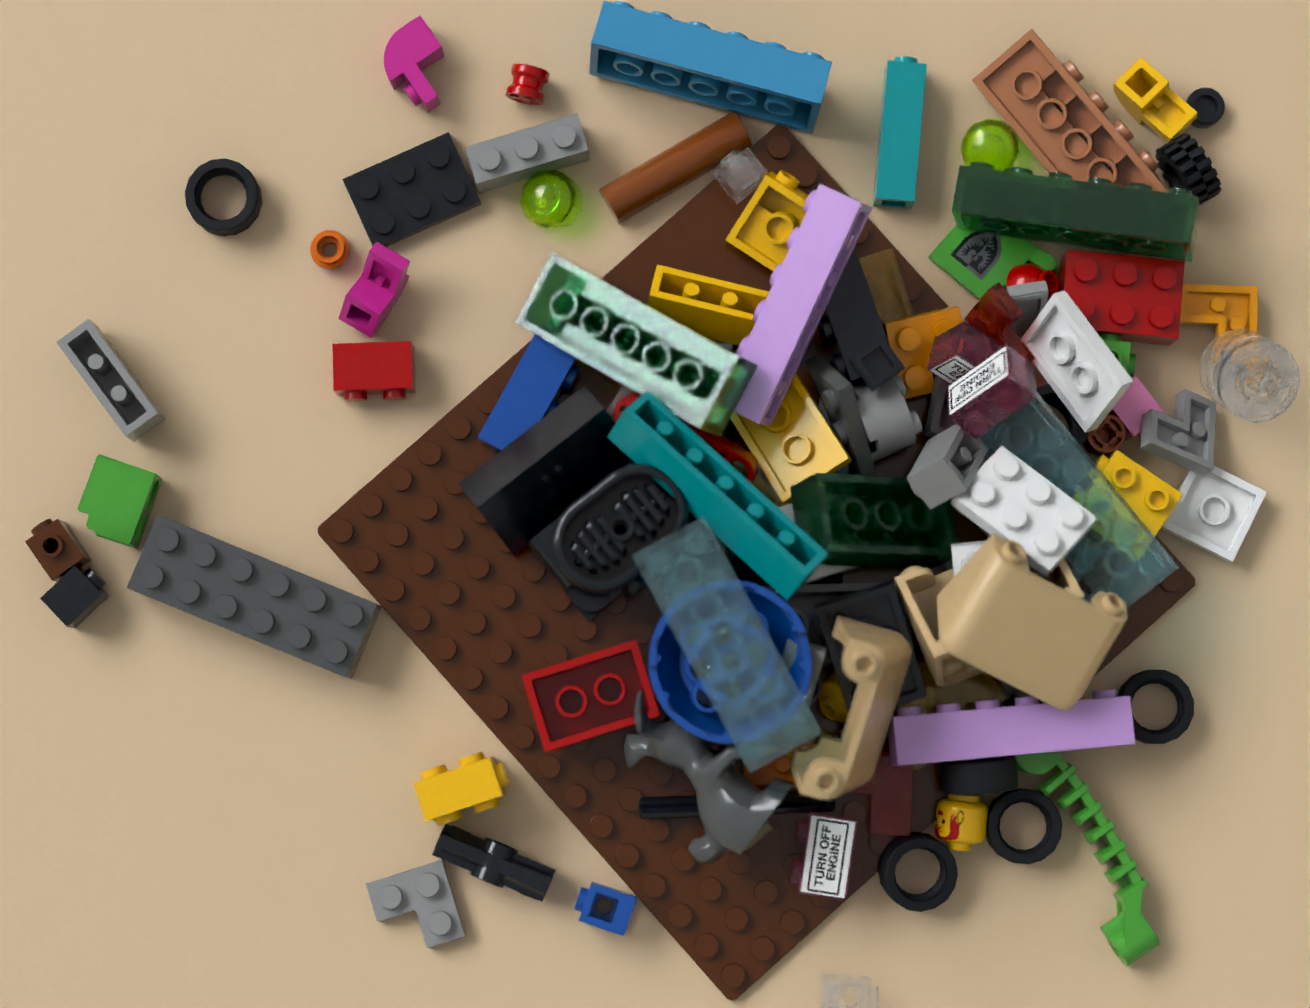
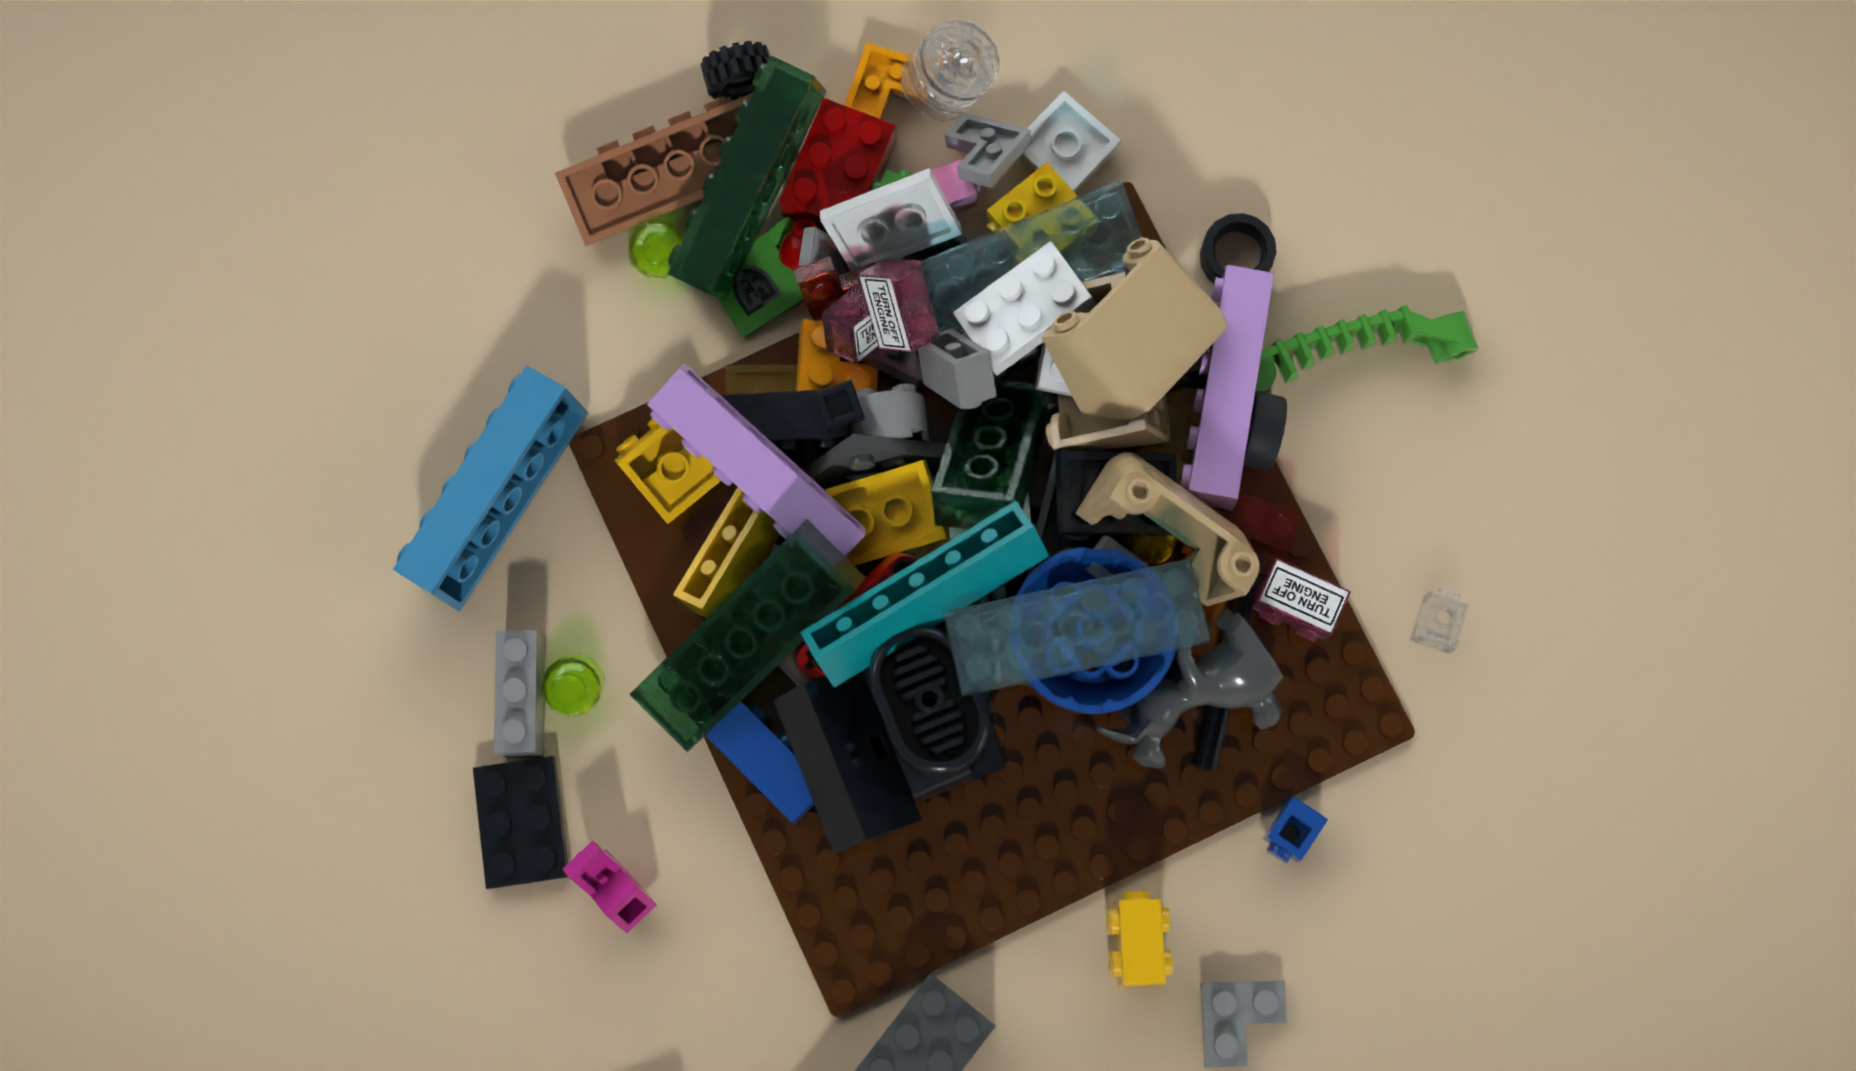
camera: 70 degrees left, 5 degrees down
black tyre [185,158,262,236] -> none
orange plate [310,230,350,269] -> none
red brick [332,341,416,402] -> none
dark pink brick [384,15,445,113] -> none
black piece [433,823,556,901] -> none
red wheel [506,63,550,106] -> none
red brick [521,639,660,752] -> none
dark orange brick [599,111,752,224] -> none
clear brick [712,147,768,204] -> none
teal brick [872,56,927,209] -> none
black tyre [878,831,958,912] -> none
yellow head [934,794,988,851] -> none
black tyre [986,788,1063,864] -> none
copper wheel [1082,414,1126,457] -> none
yellow brick [1113,57,1198,143] -> none
black tile [1185,88,1225,129] -> none

